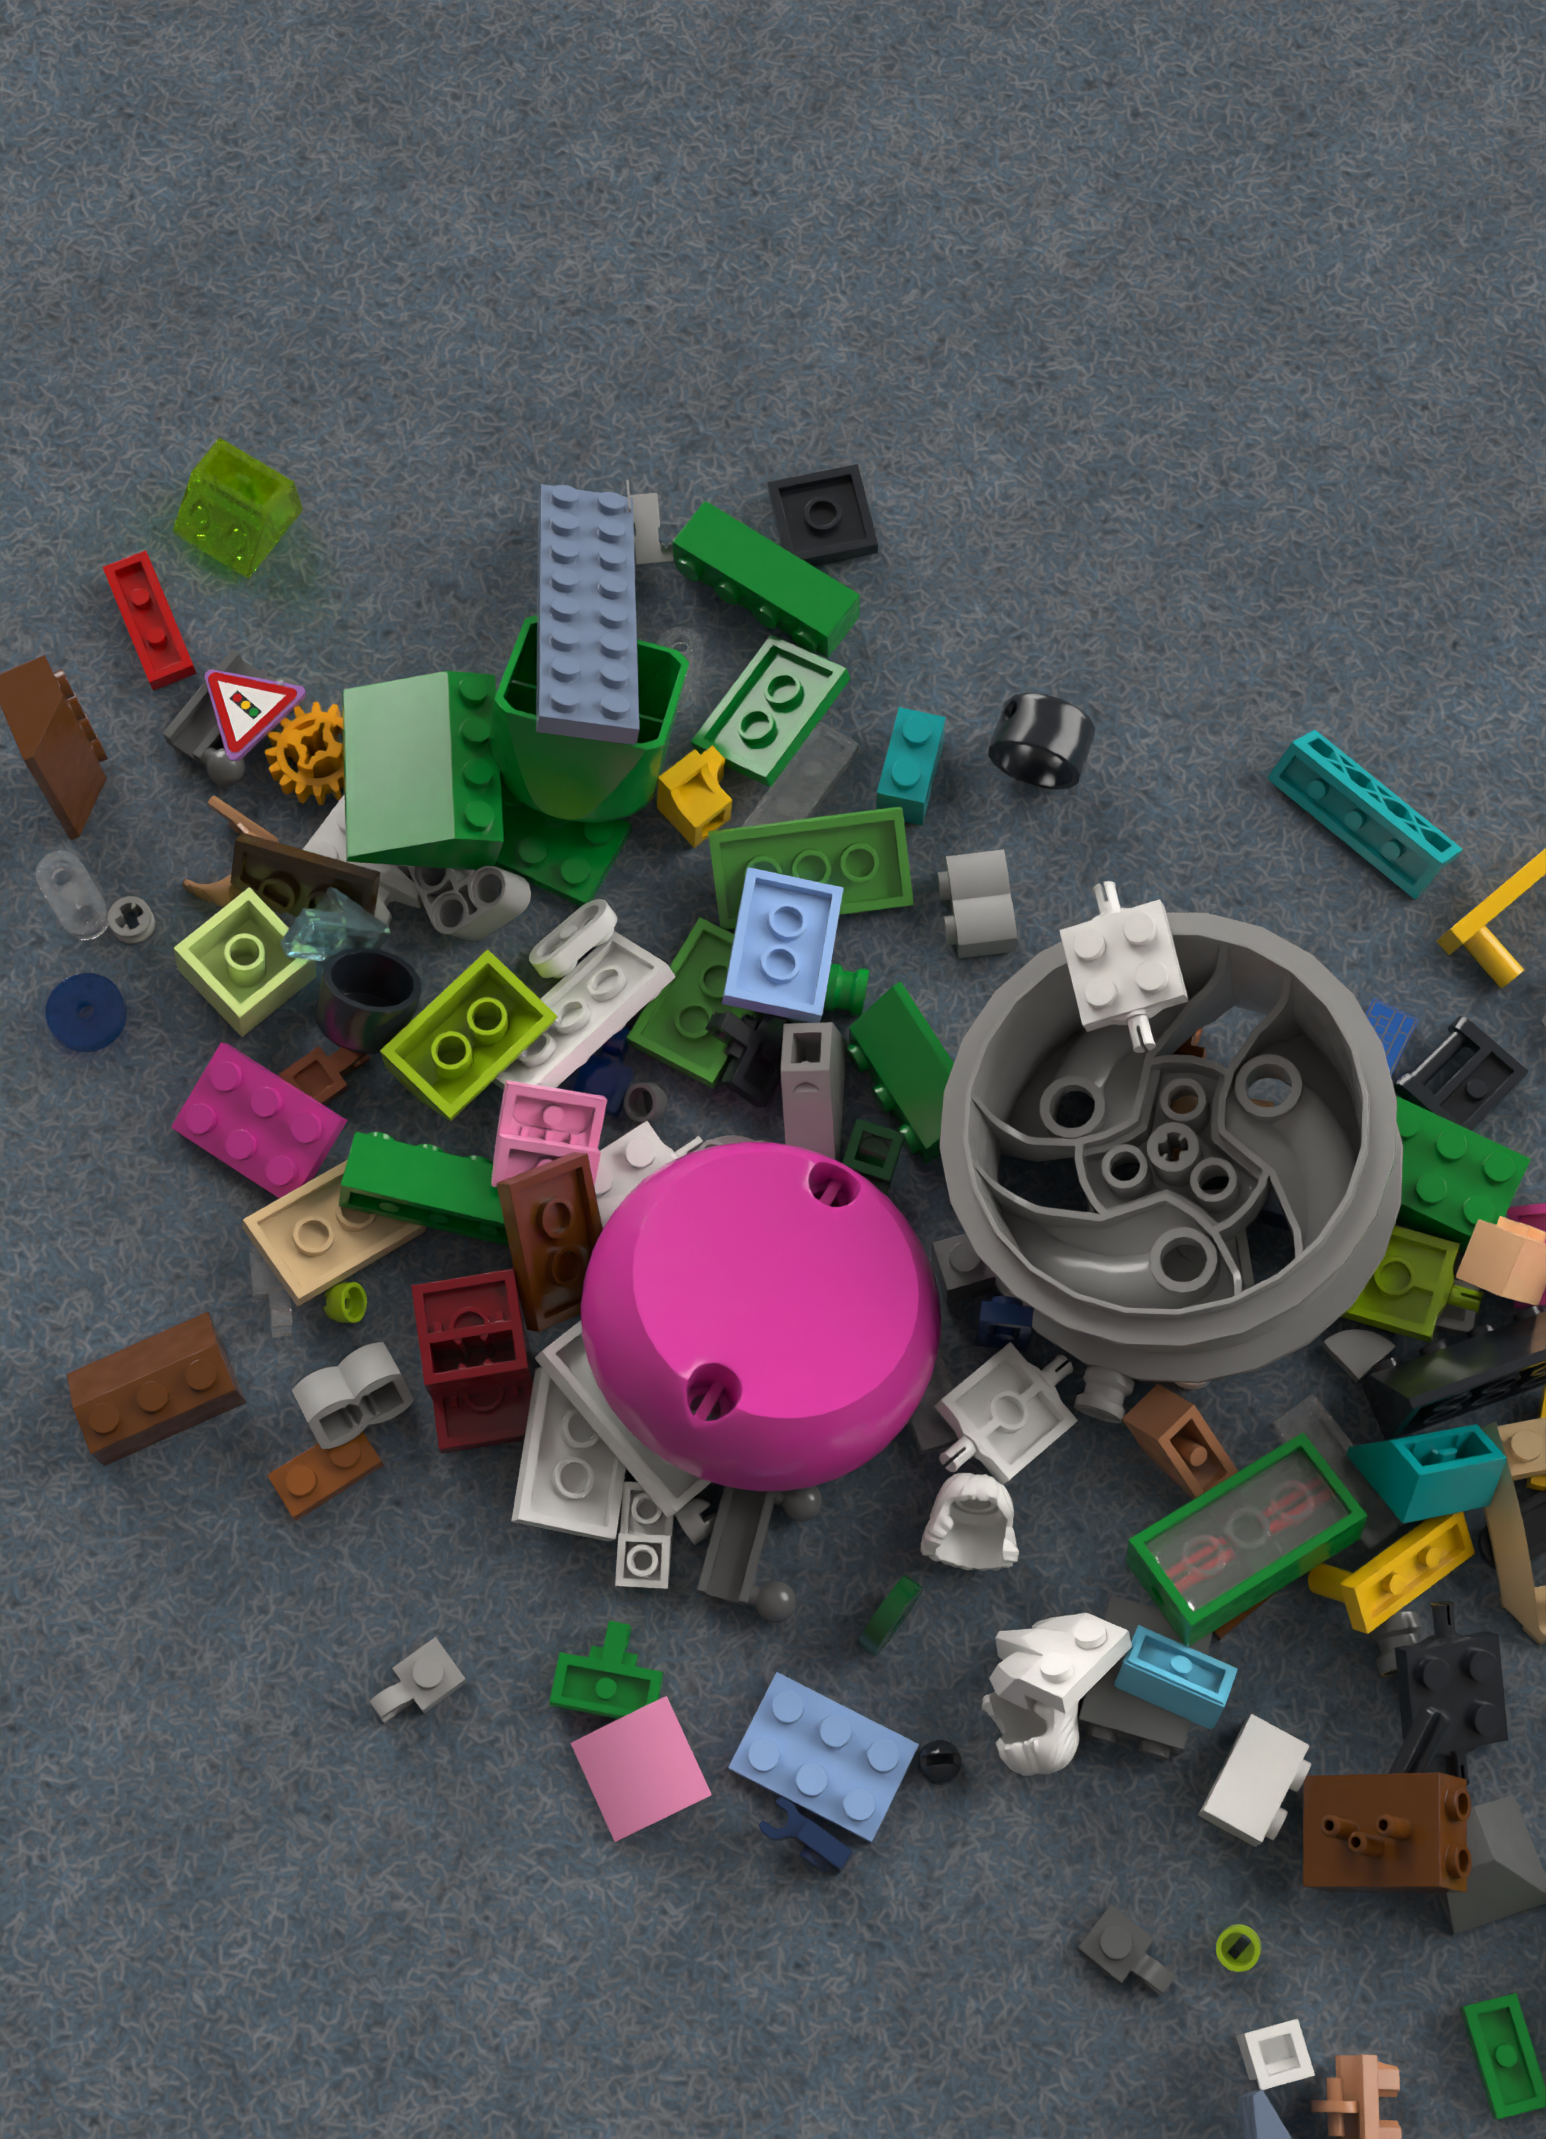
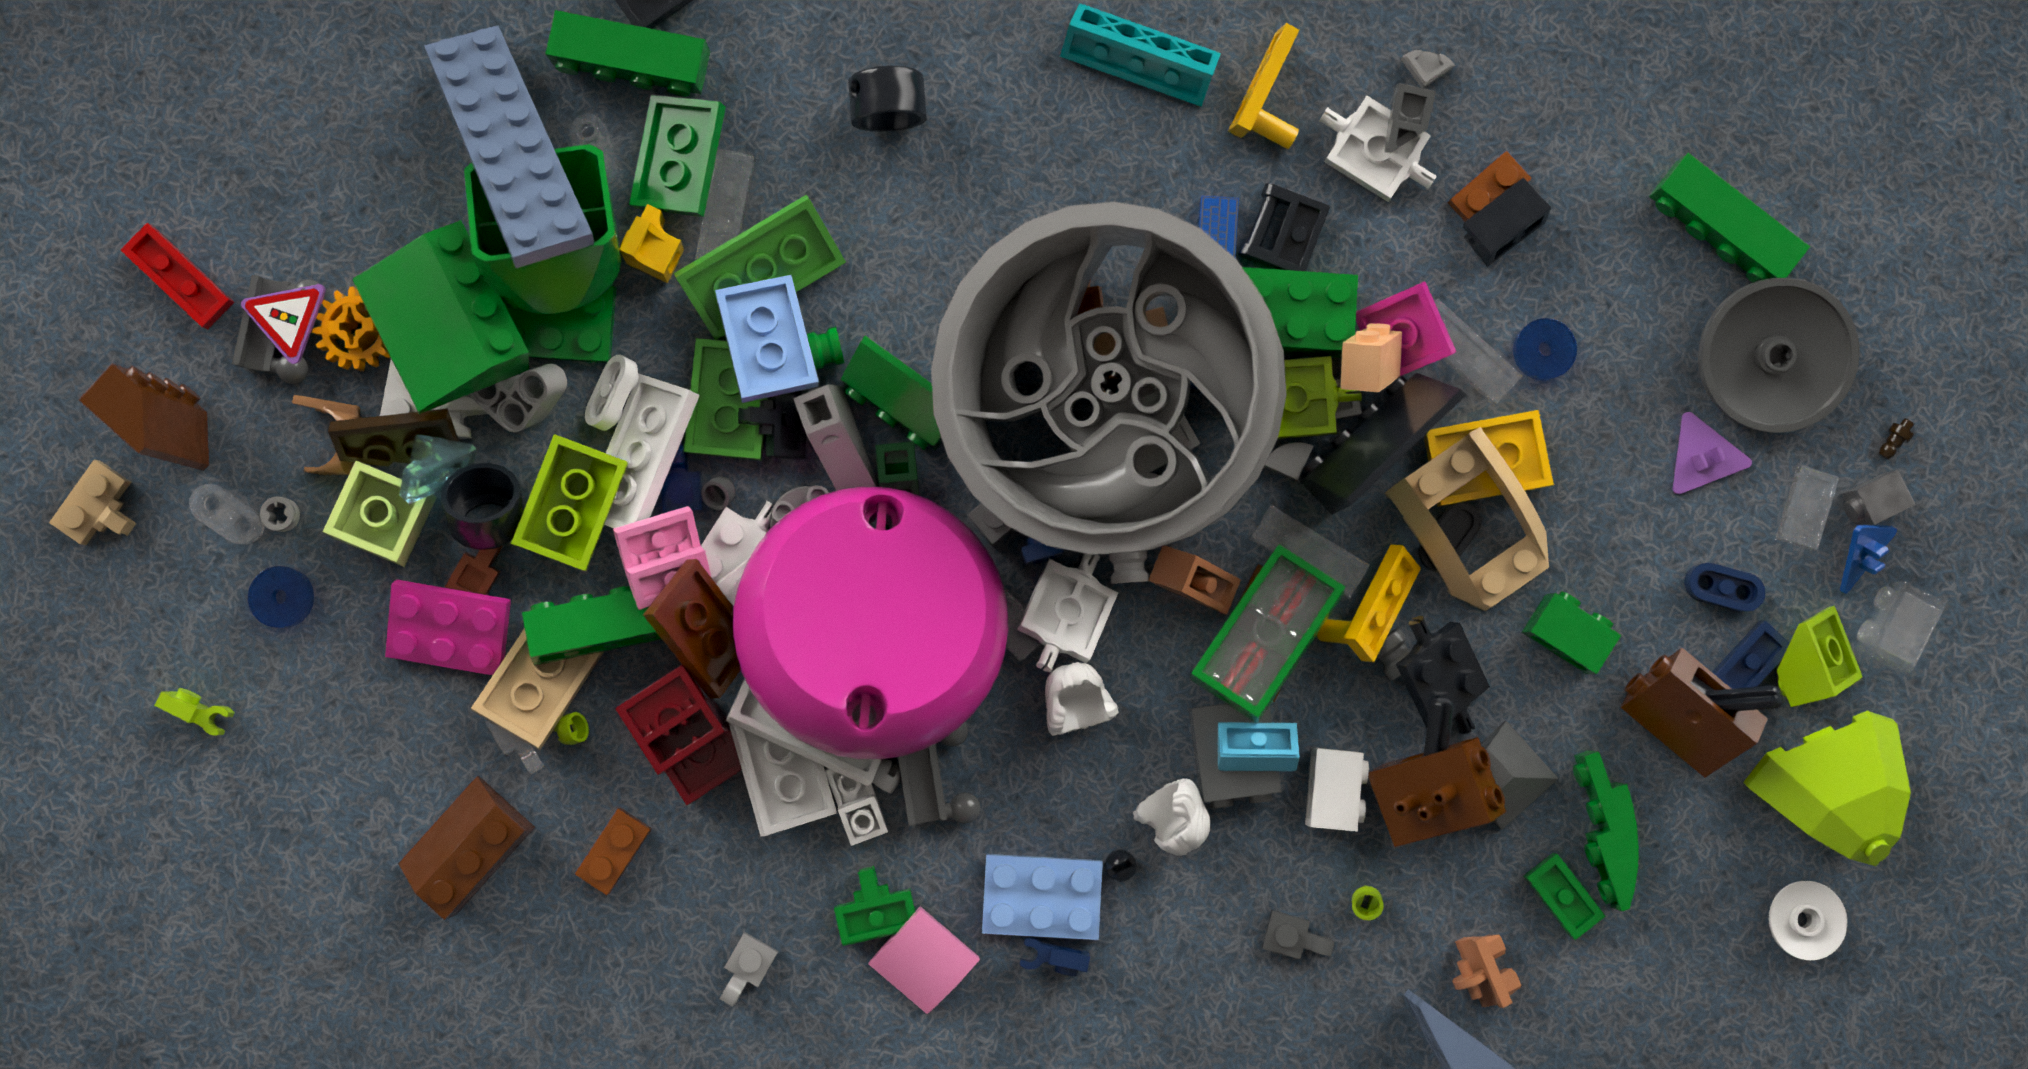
camera: 30 degrees left, 15 degrees up
clear neon green slope [173,437,303,579] -> none
light grey brick [292,1342,414,1449] -> none
light grey piece [626,480,674,565] -> none
dark green piece [857,1575,923,1657] -> none
teal brick [876,707,946,826] -> none
light grey brick [937,849,1017,959] -> none
white plate [989,1613,1132,1714] -> none
white plate [1059,881,1189,1053] -> none
white brick [1236,2019,1315,2090] -> none
teal slope [1346,1424,1507,1523] -> none

